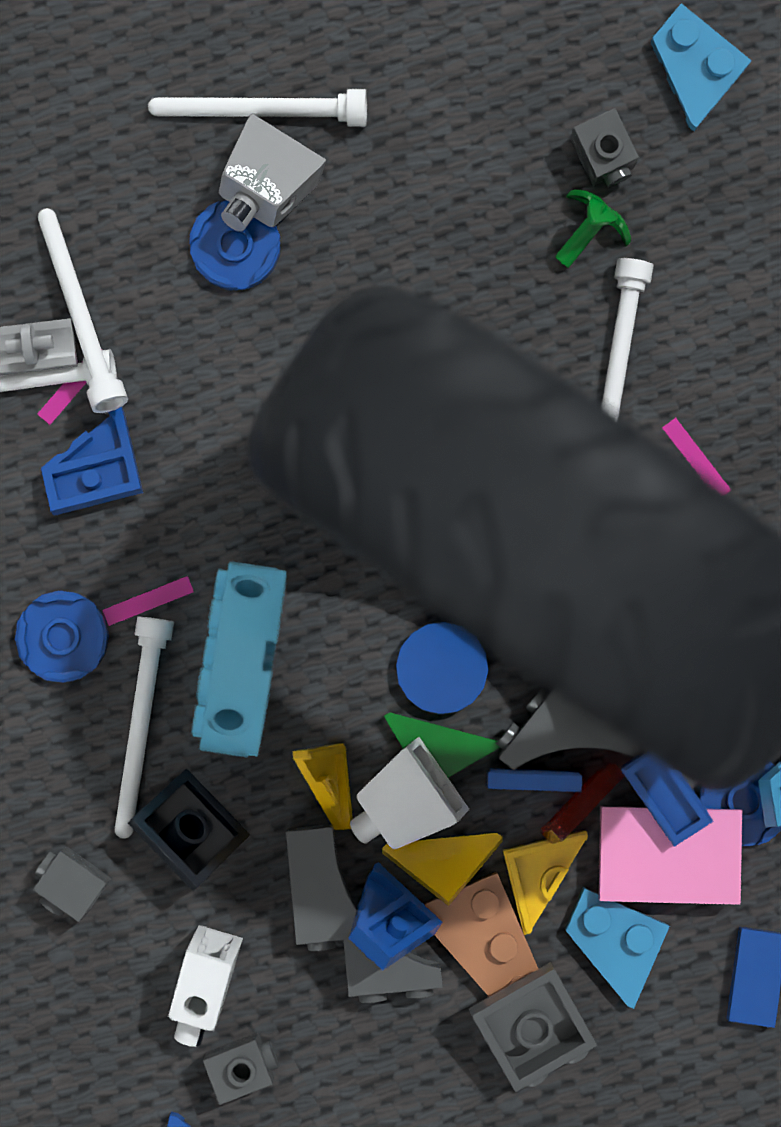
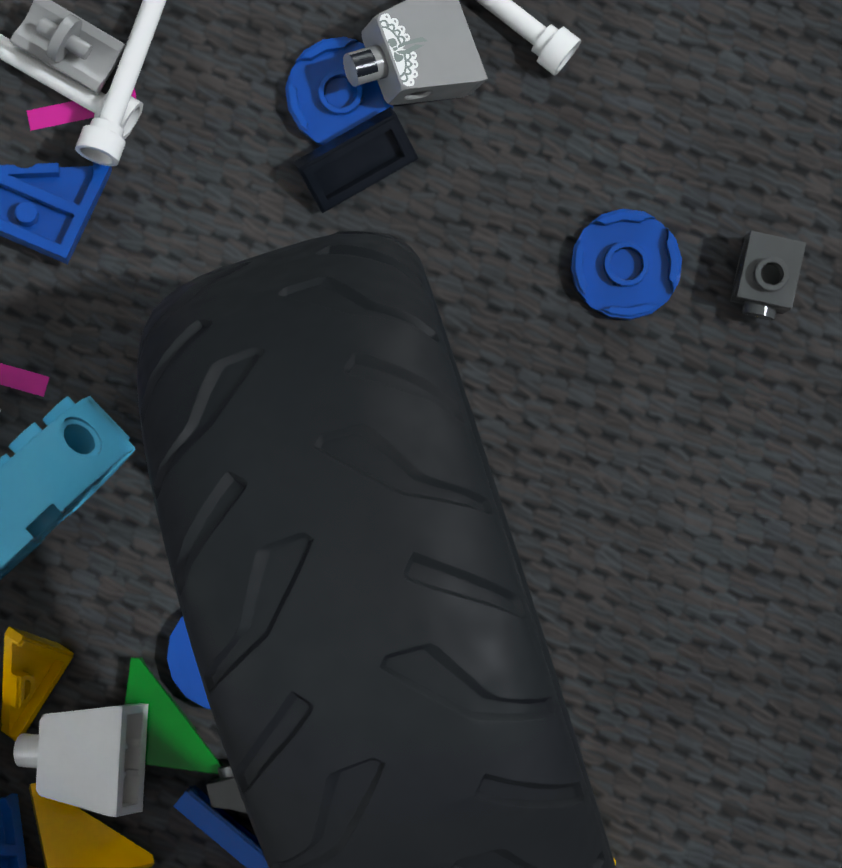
camera: 35 degrees right, 0 degrees up
green plant [555,190,631,268] -> none
white piece [602,258,653,414] -> none
dark pink piece [662,417,731,492] -> none
none -> black tile [294,107,419,213]
none -> blue tile [570,209,682,321]

